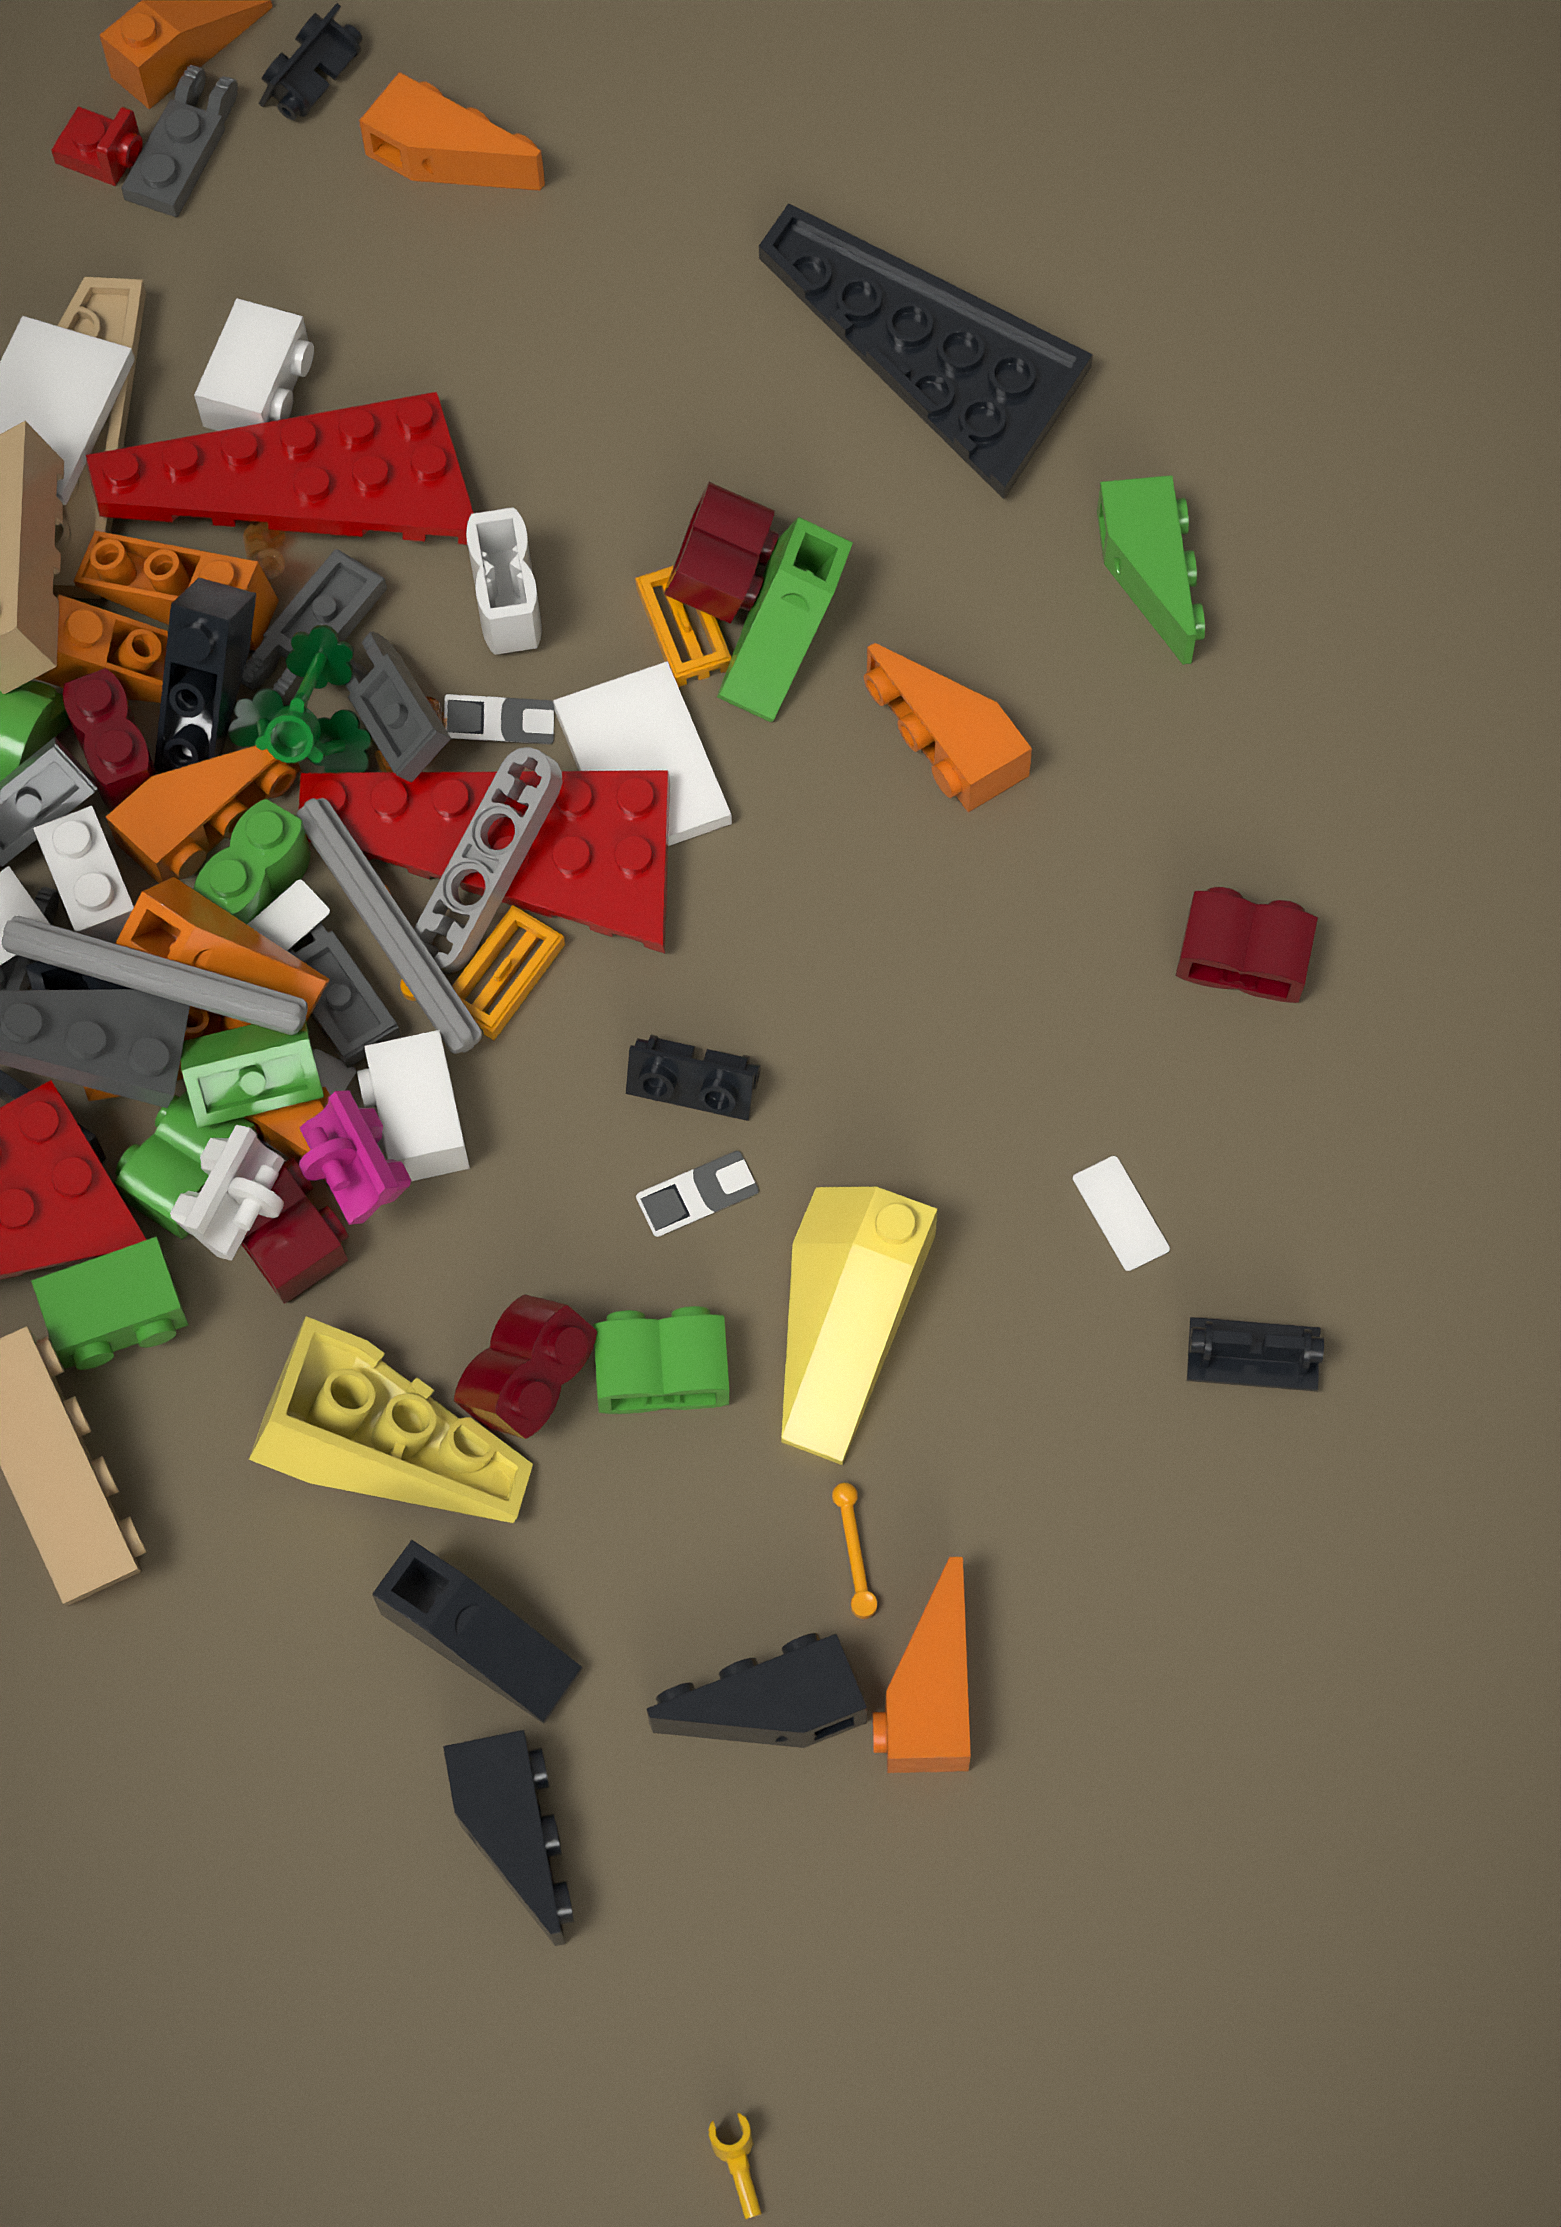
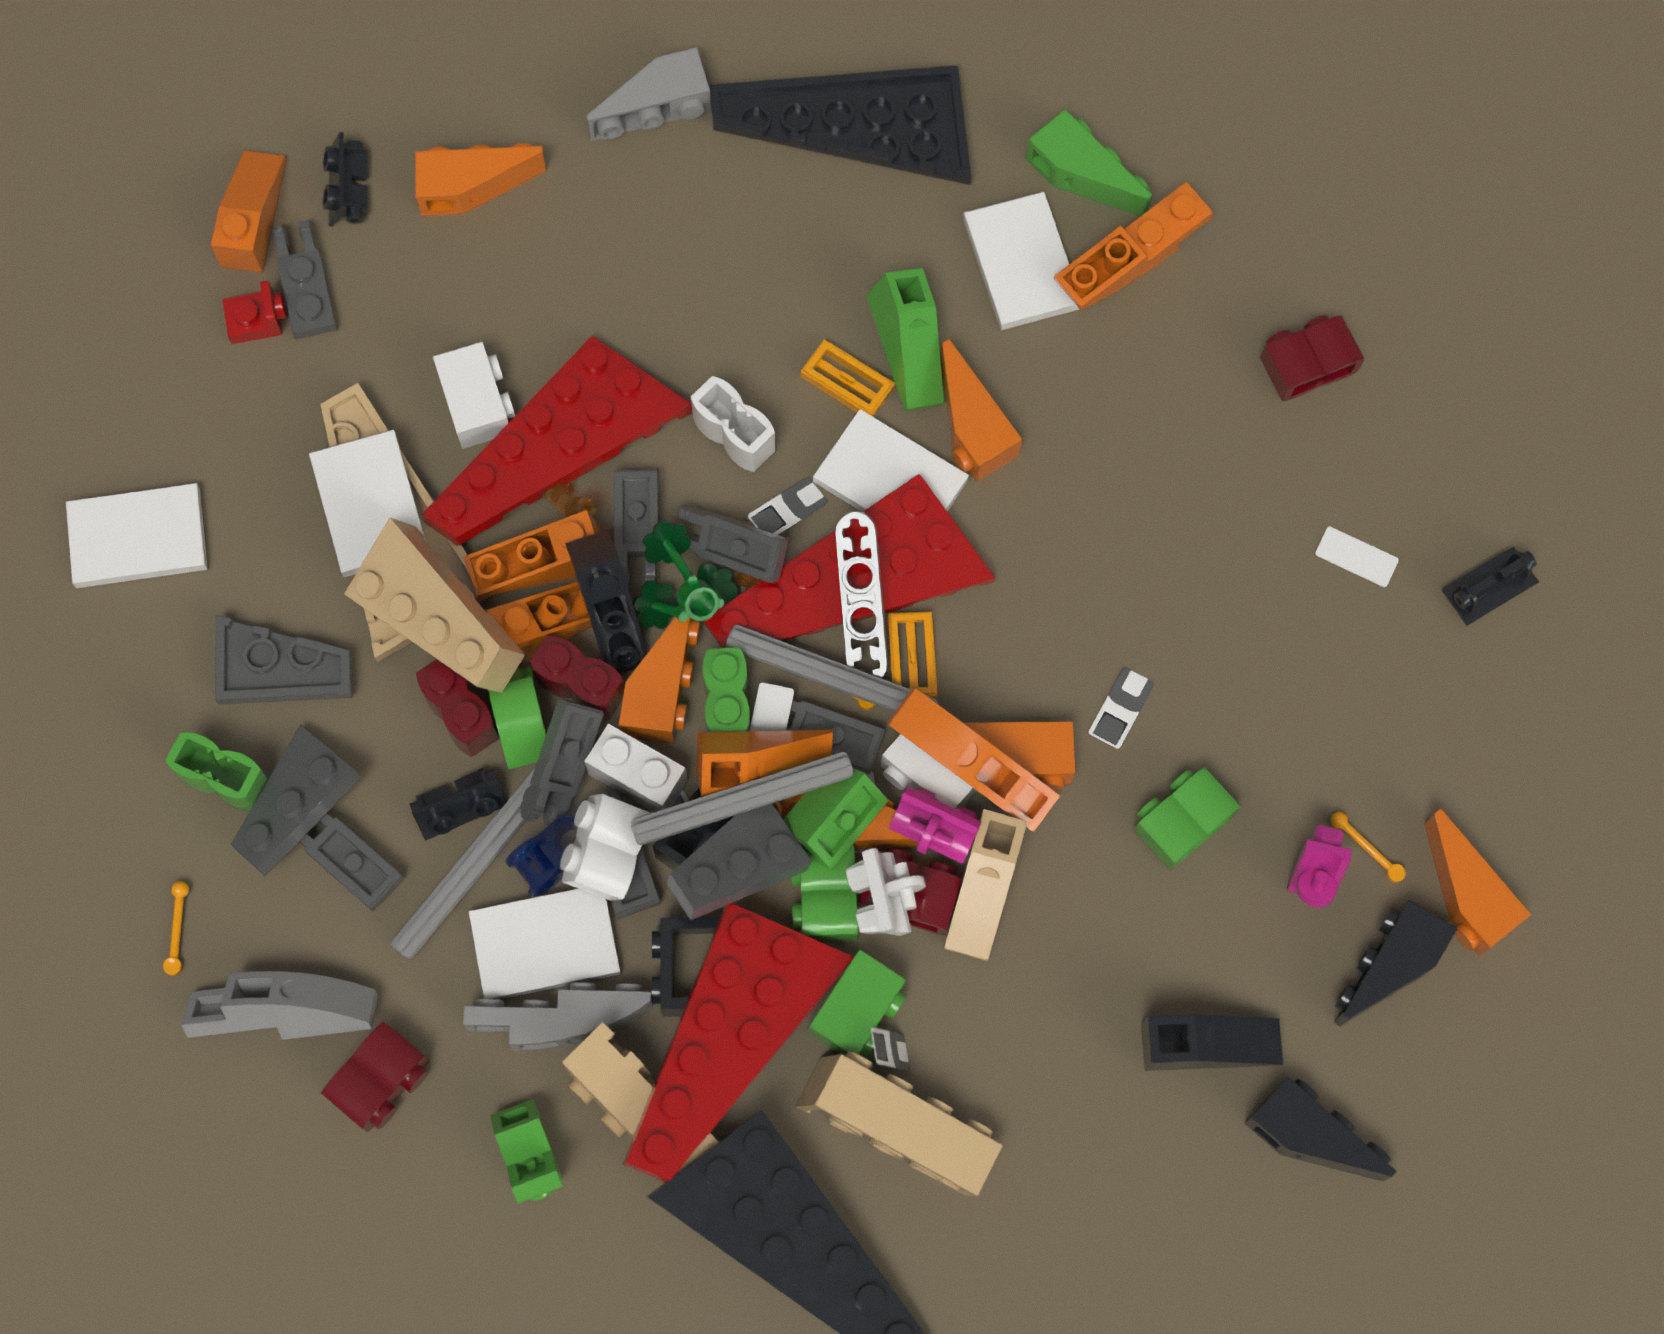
camera: 40 degrees left, 5 degrees up
light yellow wedge [249,1316,533,1523] -> none
dark red brick [454,1294,597,1439] -> none
black hinge [626,1034,761,1121] -> none
dark red brick [664,482,779,624] -> none
yellow hand [708,2113,762,2219] -> none
light yellow wedge [781,1187,937,1465] -> none
orange slope [863,643,1032,813] -> none
none -> light grey slope [586,47,711,141]
none -> sticker [871,1027,910,1070]
none -> orange slope [886,687,1060,832]
none -> orange slope [940,339,1022,482]
none -> tan slope [944,809,1028,962]
none -> white tile [963,192,1079,331]
none -> orange slope [964,721,1075,791]
none -> orange slope [1054,182,1213,310]
none -> dark pink hips [1287,825,1352,908]

